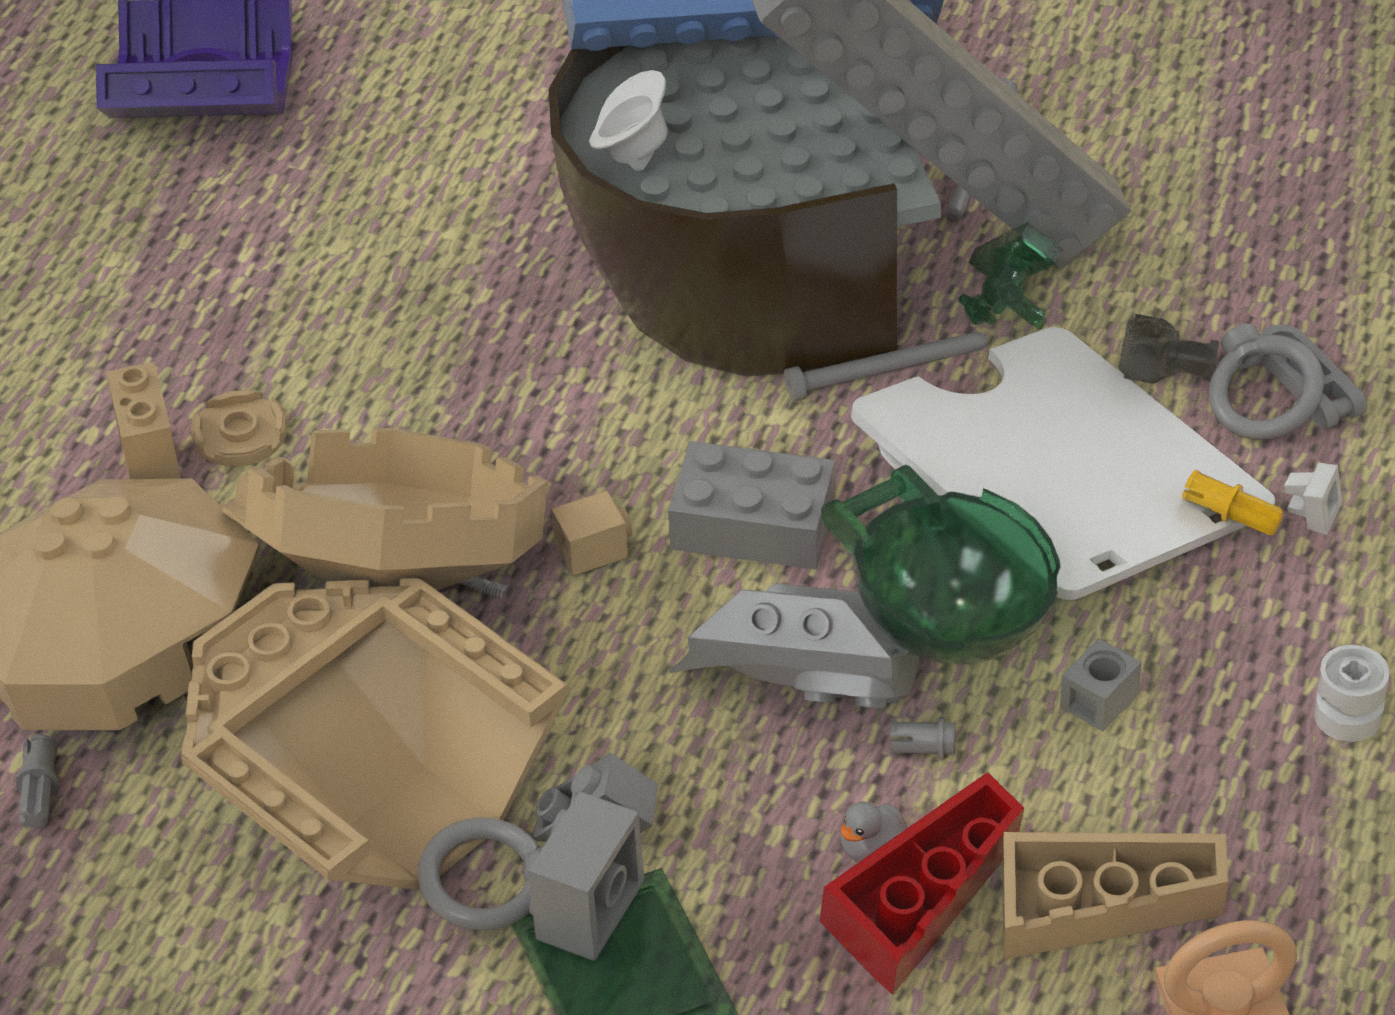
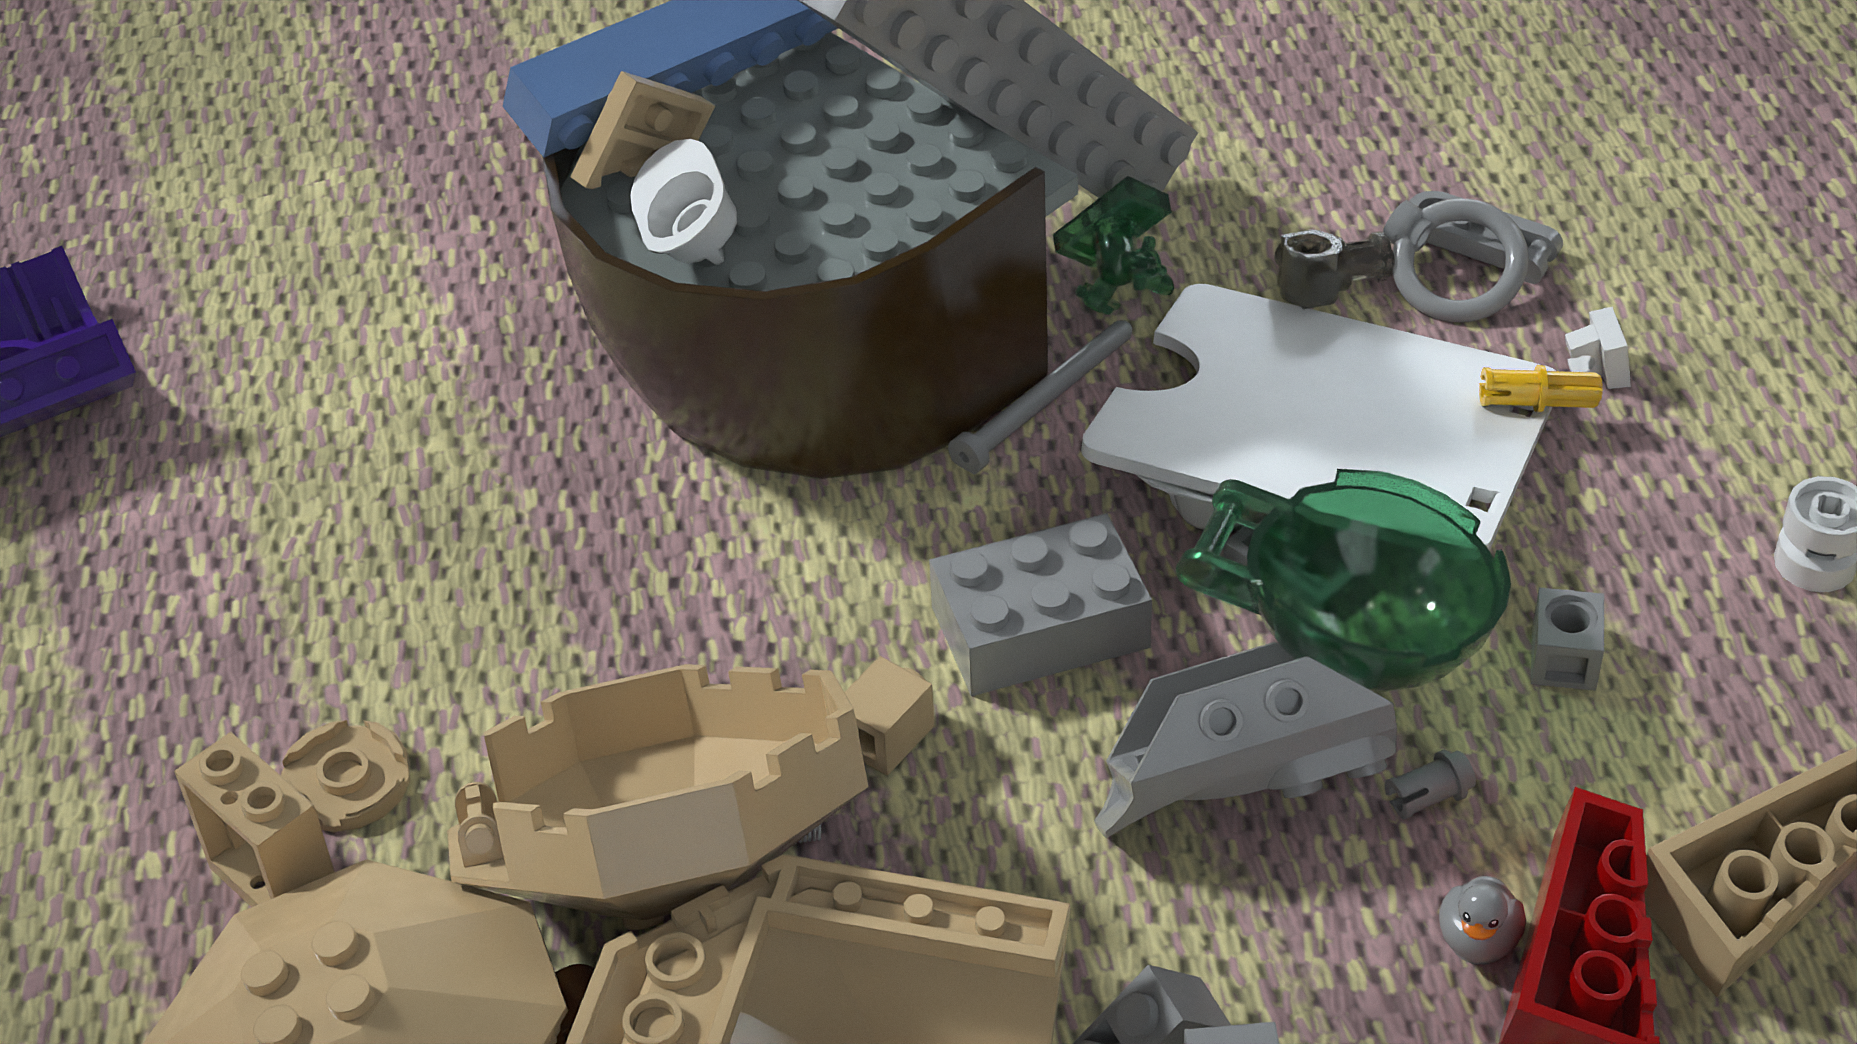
camera: 30 degrees left, 0 degrees up
none -> tan wing [571,71,715,189]

